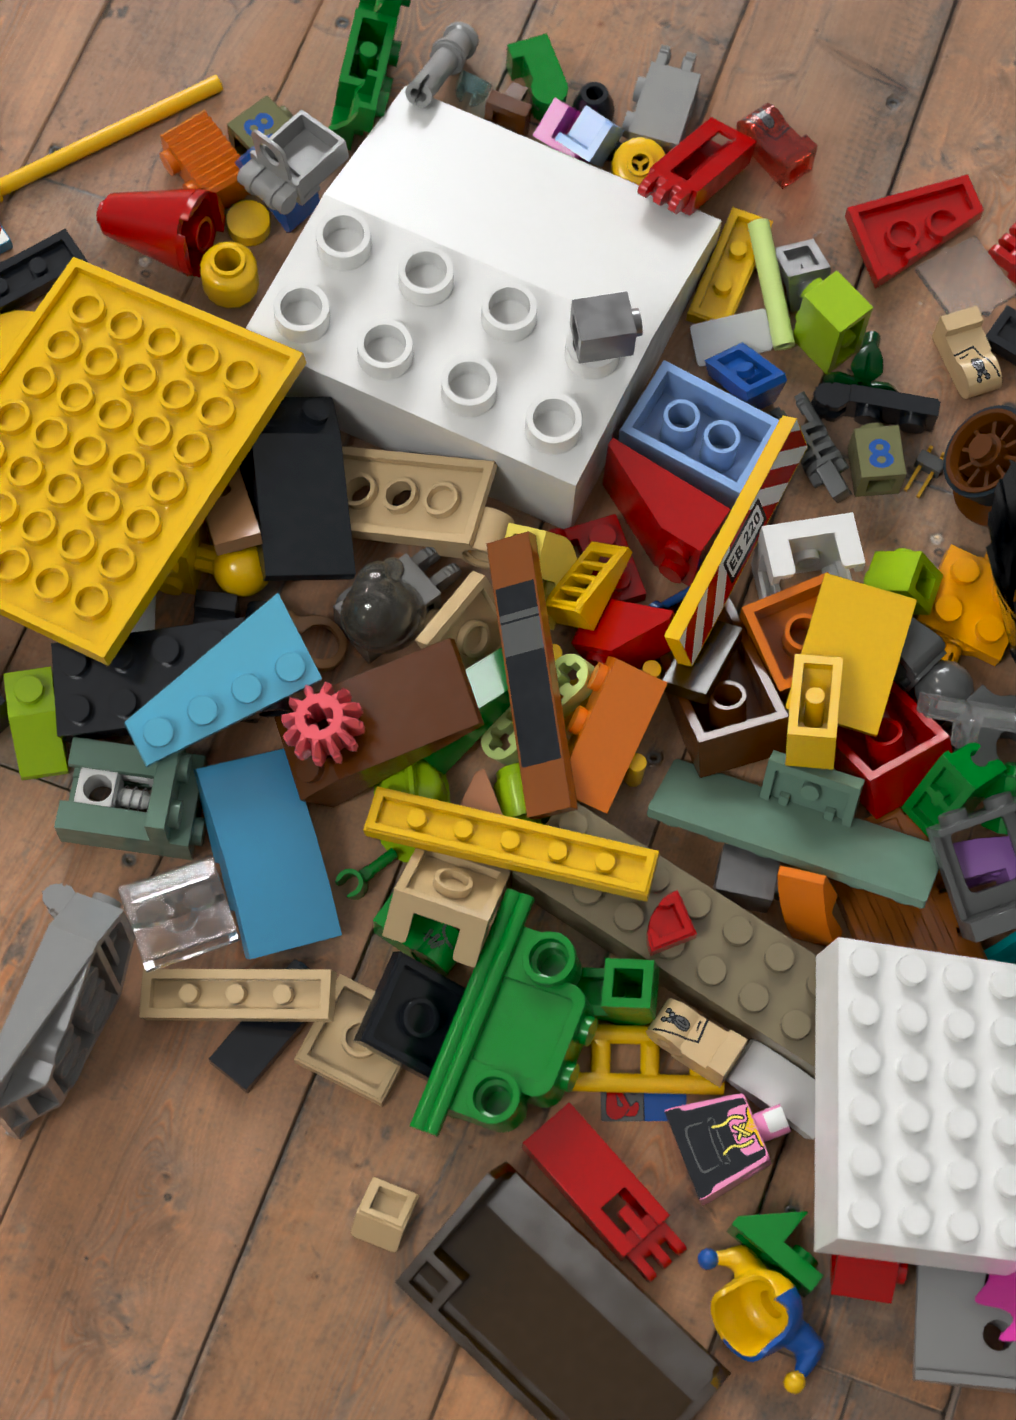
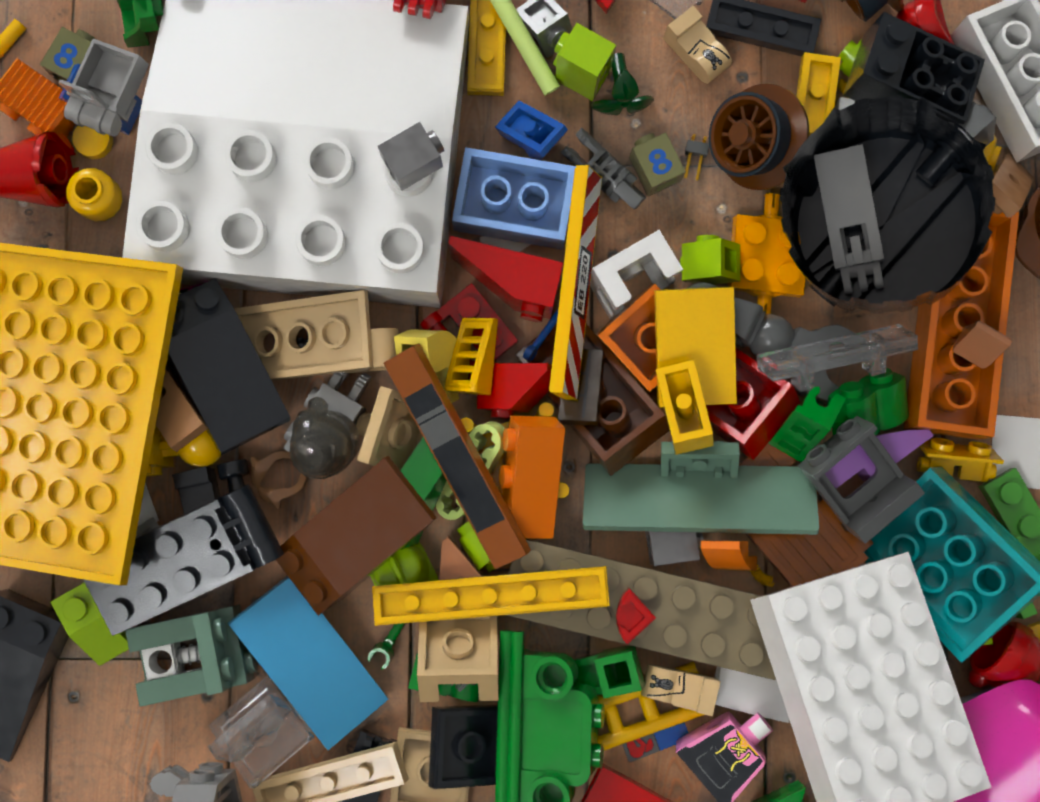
camera: 20 degrees left, 15 degrees up
medium azure wing [124,593,322,768] -> none
coral gear [281,681,365,767] -> none
white sticker [690,309,773,366] -> none
black hinge [811,381,941,434] -> none

